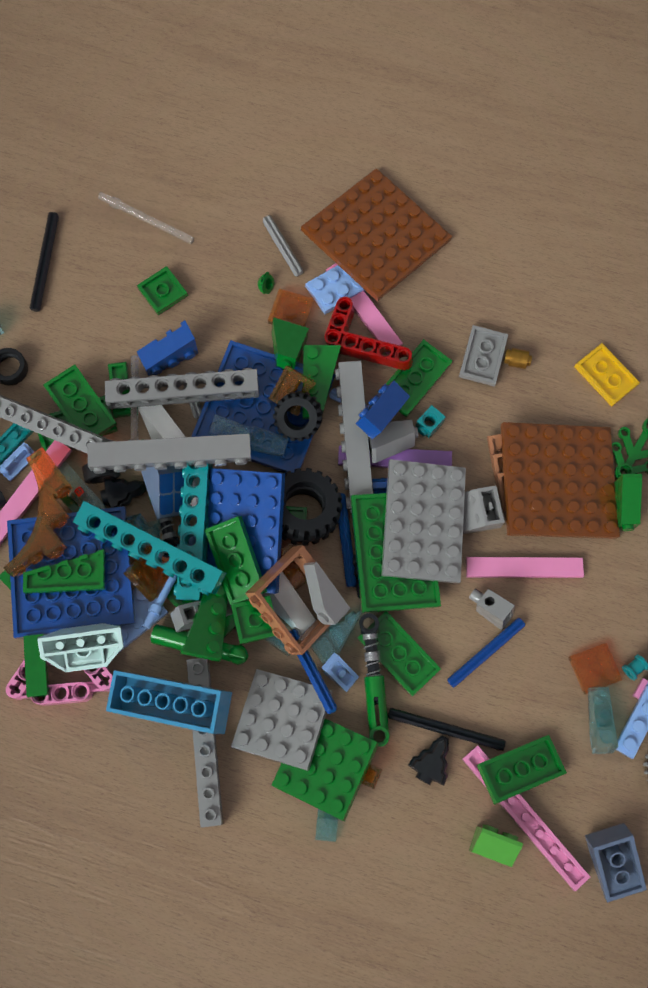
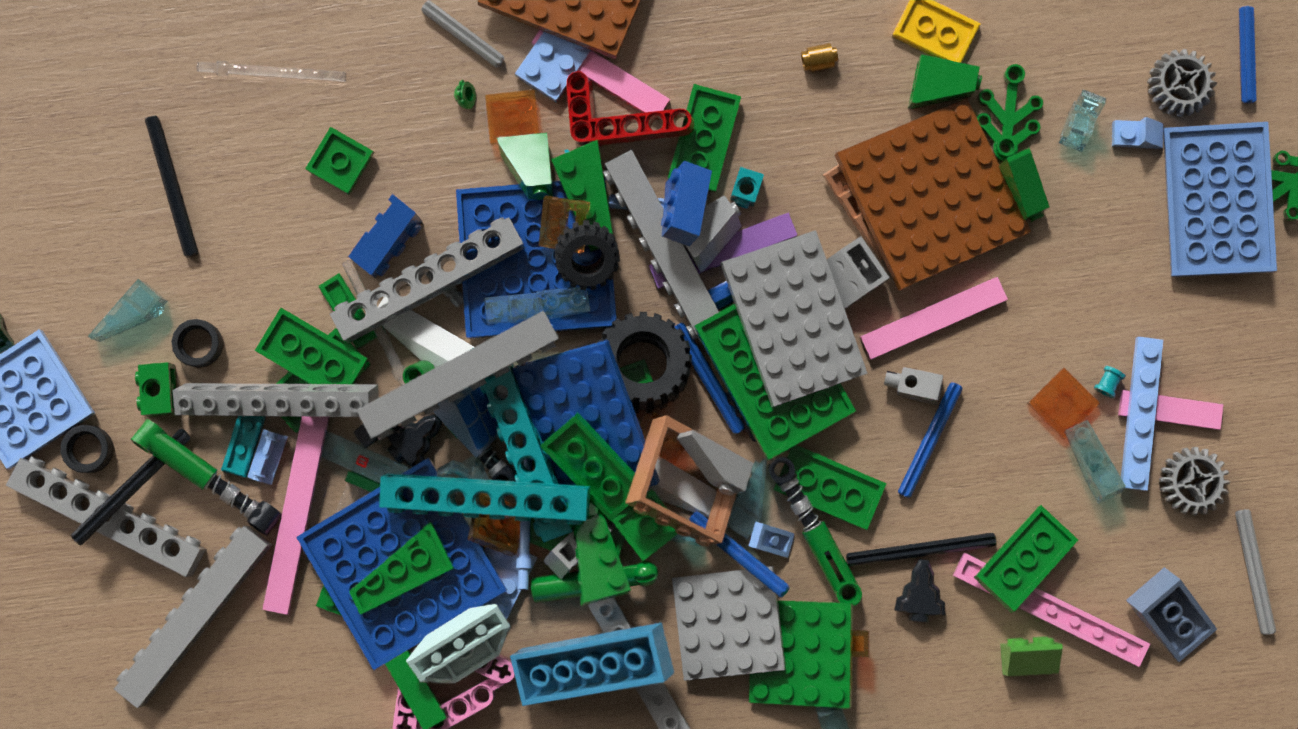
camera: 20 degrees left, 10 degrees up
clear orange arch [3,447,73,577] -> none
light grey plate [459,325,508,387] -> none
none -> green slope [908,54,982,109]

